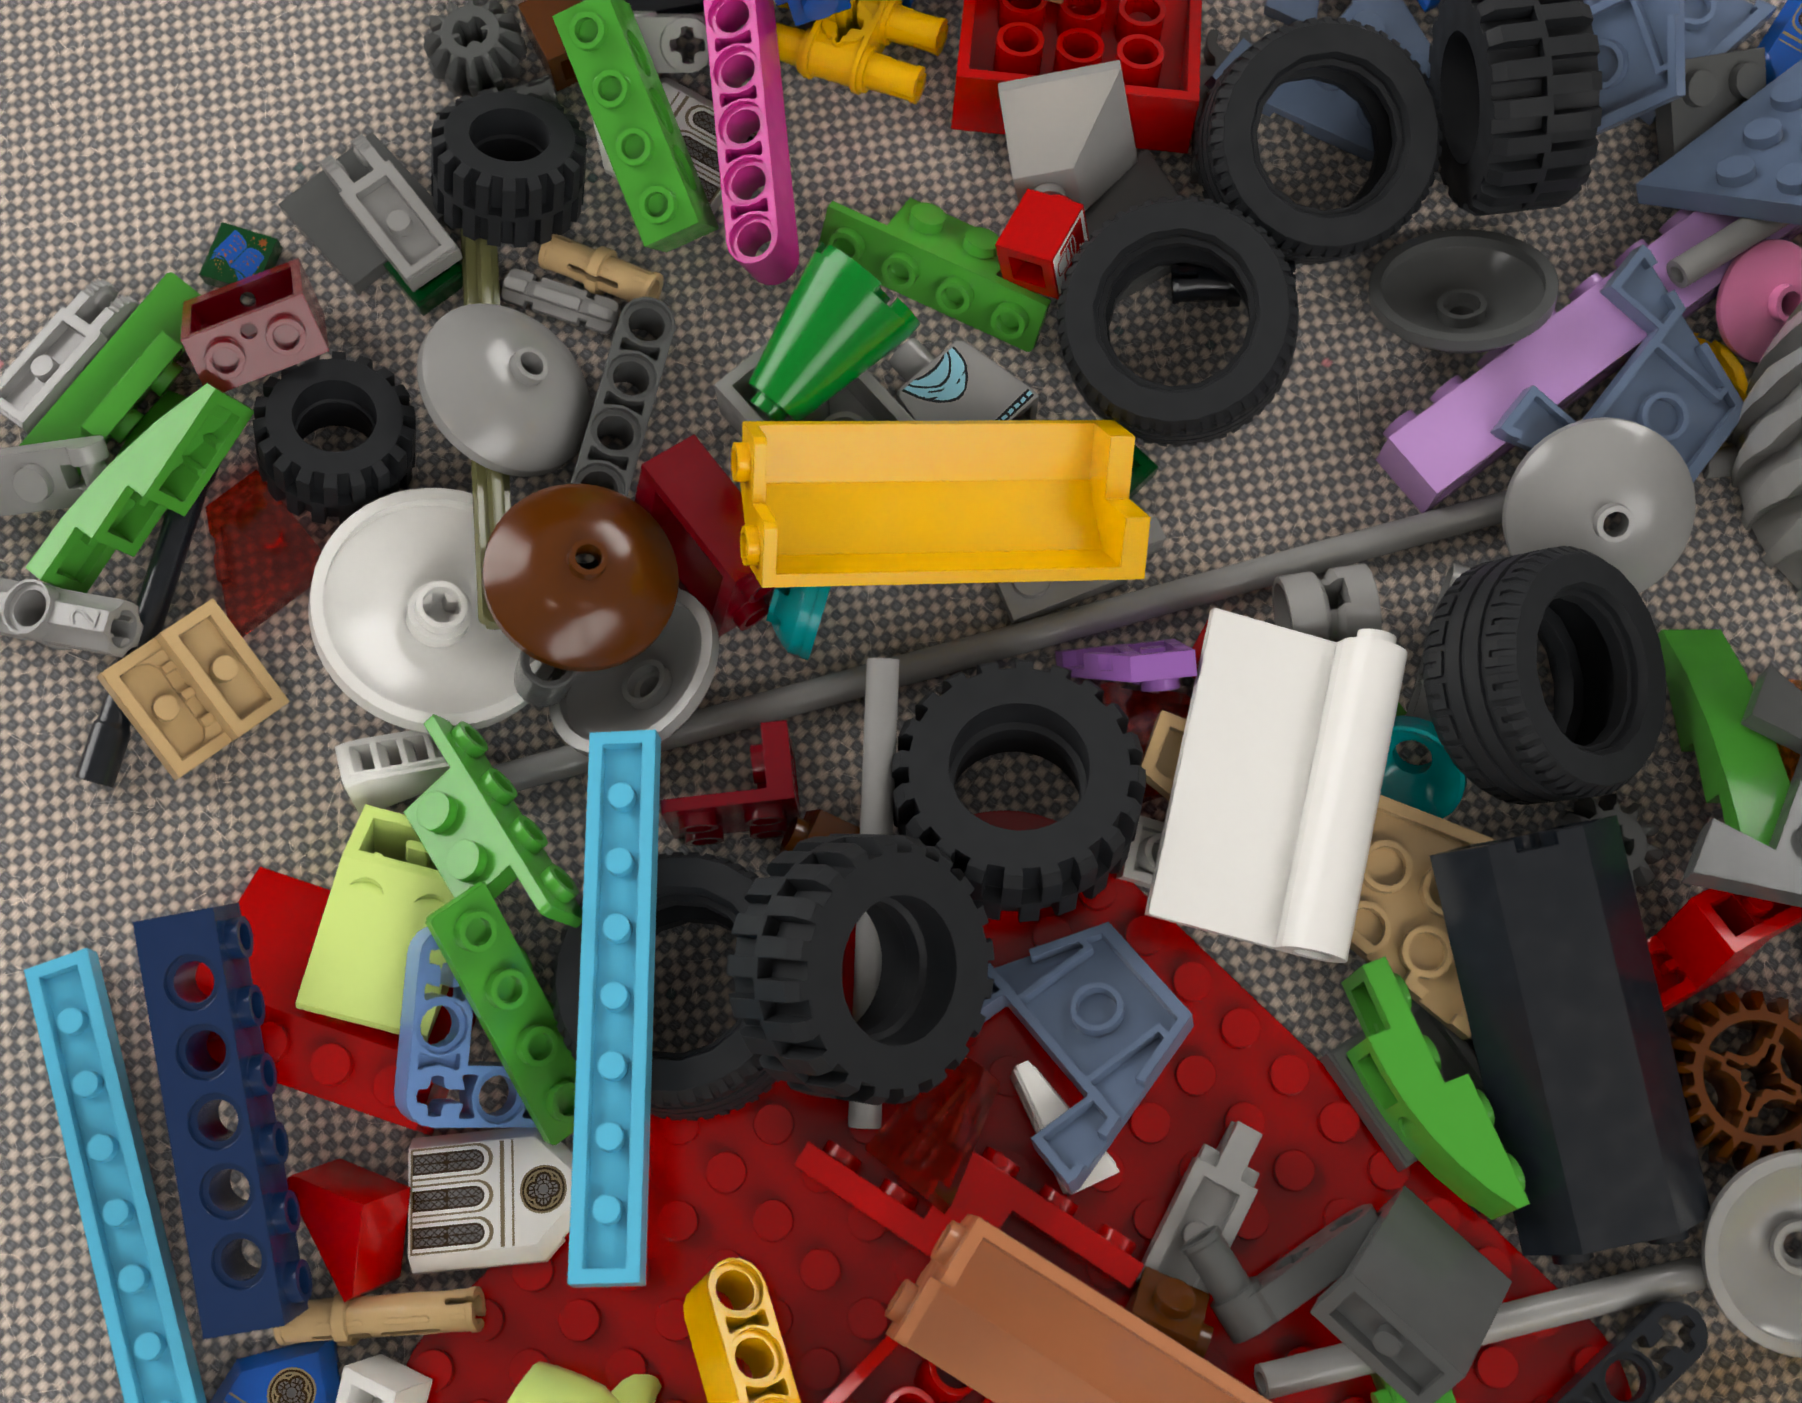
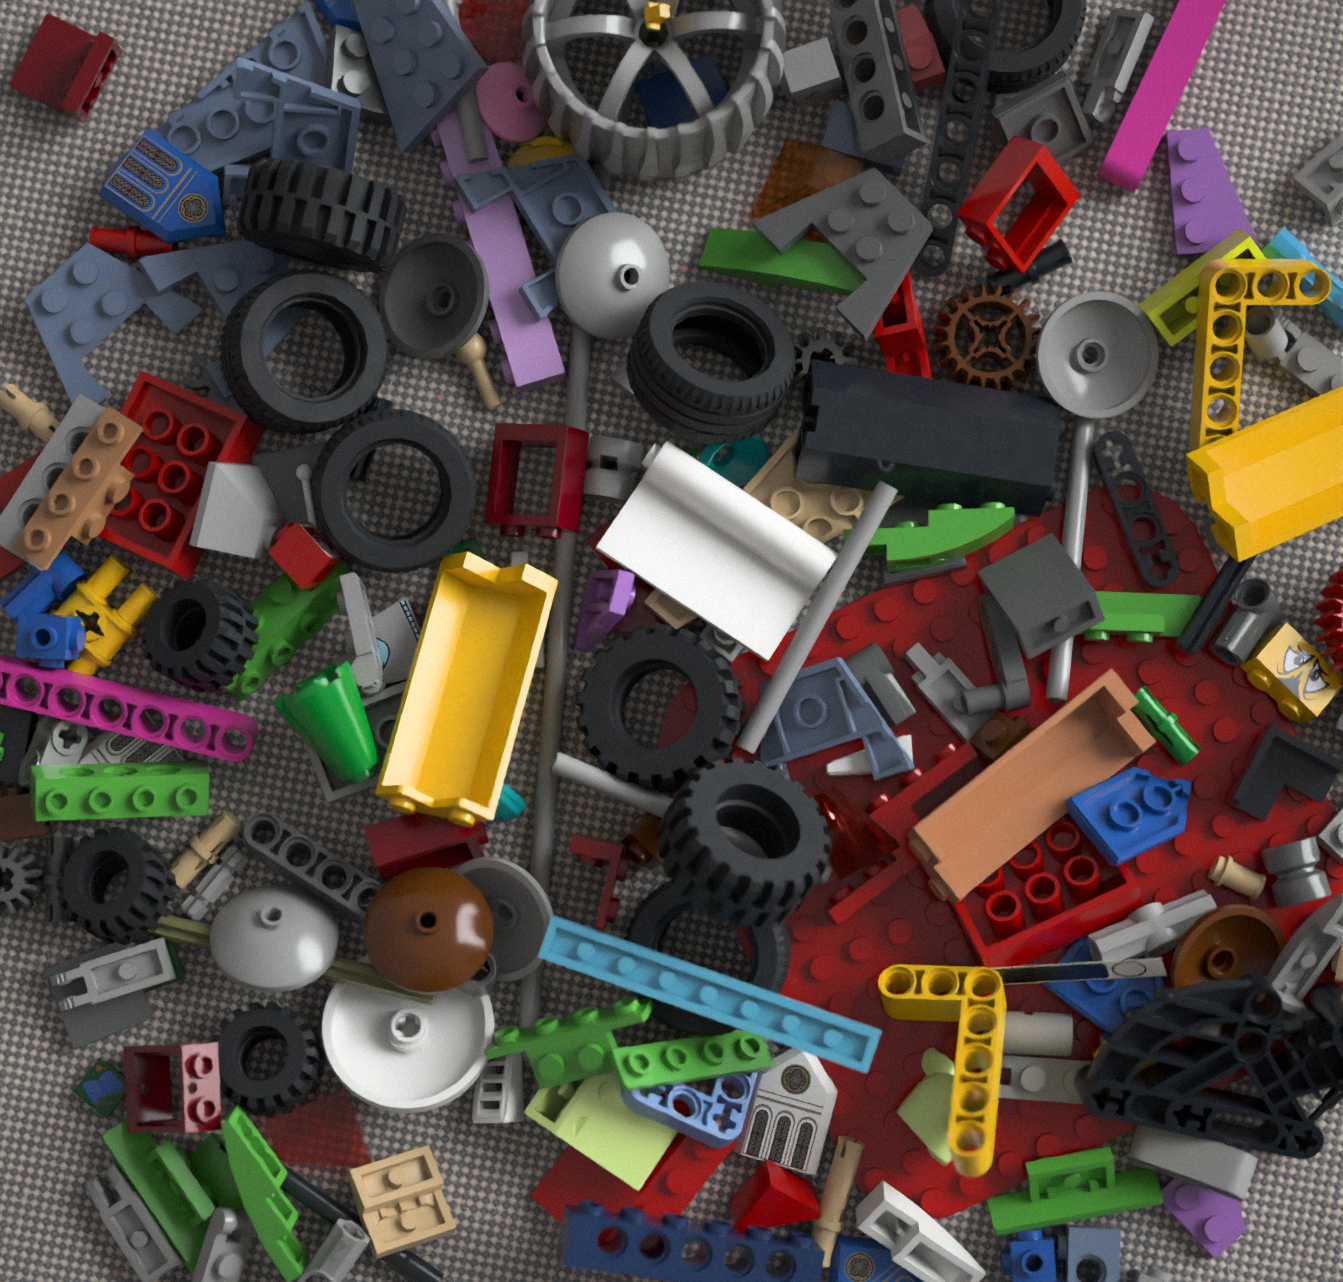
camera: 70 degrees left, 10 degrees up
none -> black tyre [141,576,259,693]
none -> light grey hinge [336,572,385,697]
none -> tan bar [454,333,502,409]
none -> dark red window [484,423,589,539]
none -> light grey piece [735,480,898,754]
none -> dark grey piece [844,641,916,729]

